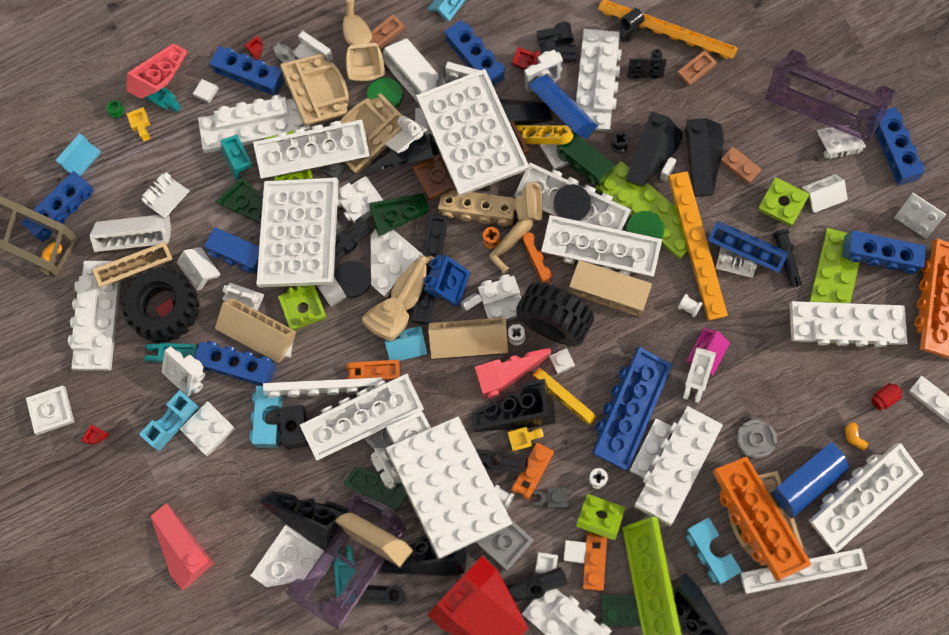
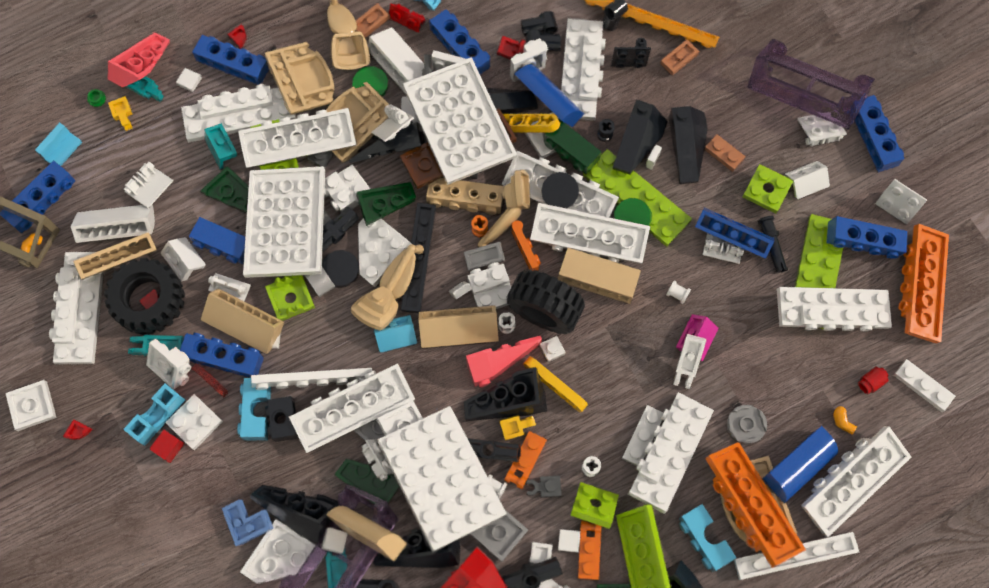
camera: 10 degrees left, 0 degrees up
coral wedge [151,503,215,590] -> none
light grey piece [273,43,295,63] -> none
white panel [294,31,333,62] -> none
orange plate [346,360,400,381] -> none
blue plate [424,255,470,306] -> none
blue plate [591,347,672,471] -> none
light orange plate [668,171,728,321] -> none
none -> red panel [150,430,185,463]
none -> clear red tile [192,363,229,398]
none -> medium blue plate [222,500,274,546]
none -> white tile [321,527,348,554]
none -> red hinge [389,3,426,33]
none -> light grey tile [464,242,505,271]

